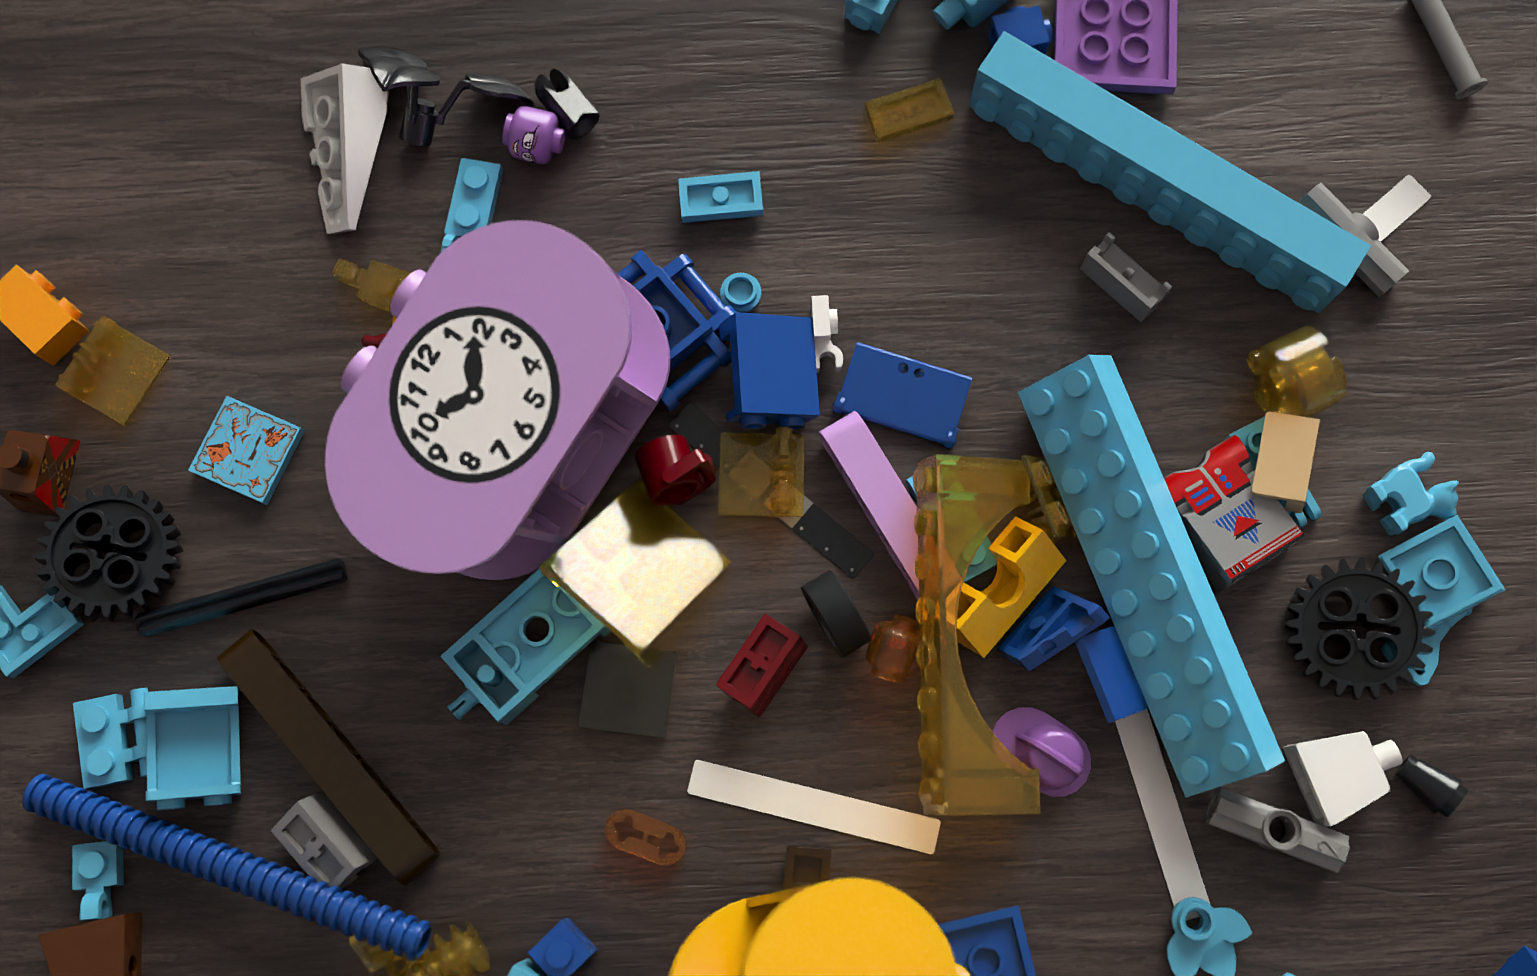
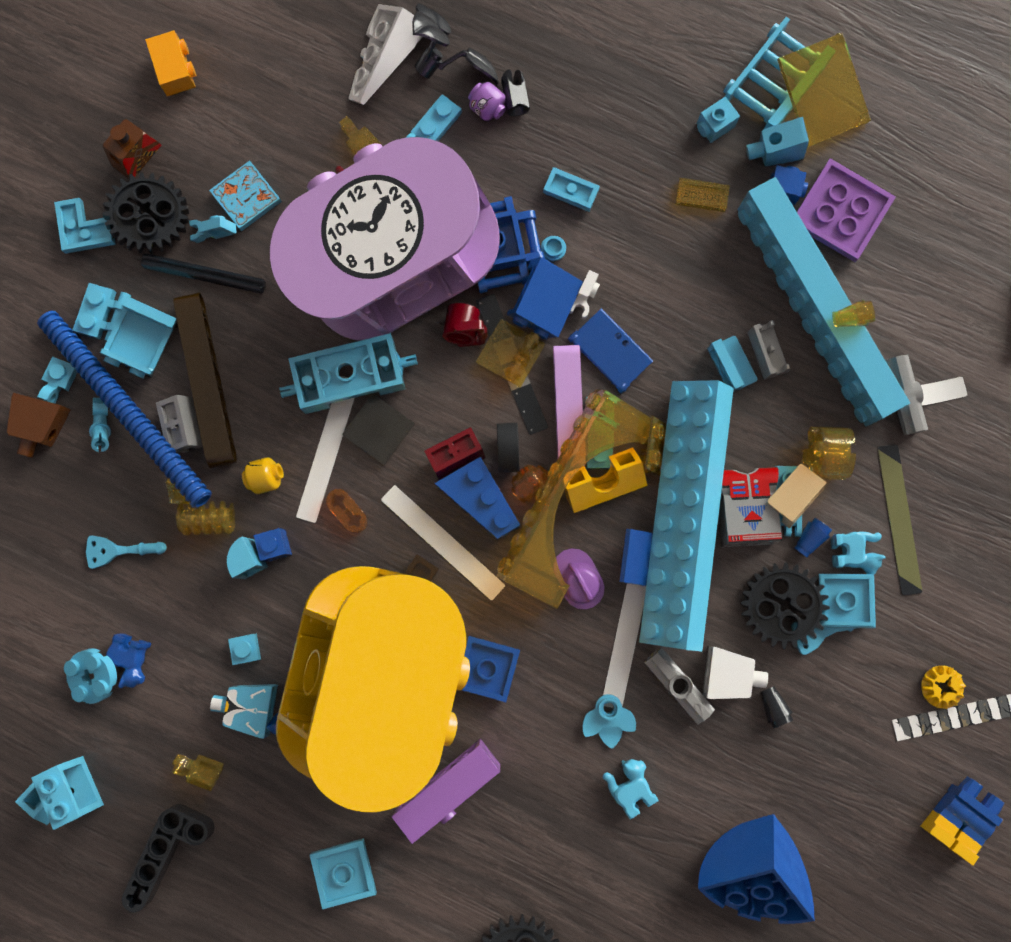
camera: 25 degrees right, 5 degrees up
clear yellow hinge [55,316,171,426] -> none
clear yellow piece [539,480,732,655] -> none
blue wing [997,586,1109,671] -> none
none -> medium azure piece [89,398,111,452]
none -> medium azure plate [189,215,236,243]
none -> yellow head [242,457,284,494]
none -> white sticker [296,376,354,523]
none -> blue wedge [435,457,521,540]
none -> medium azure panel [707,336,757,392]
none -> blue cone [795,518,832,557]
none -> clear yellow cone [832,300,875,328]
none -> olive sticker [878,445,922,595]

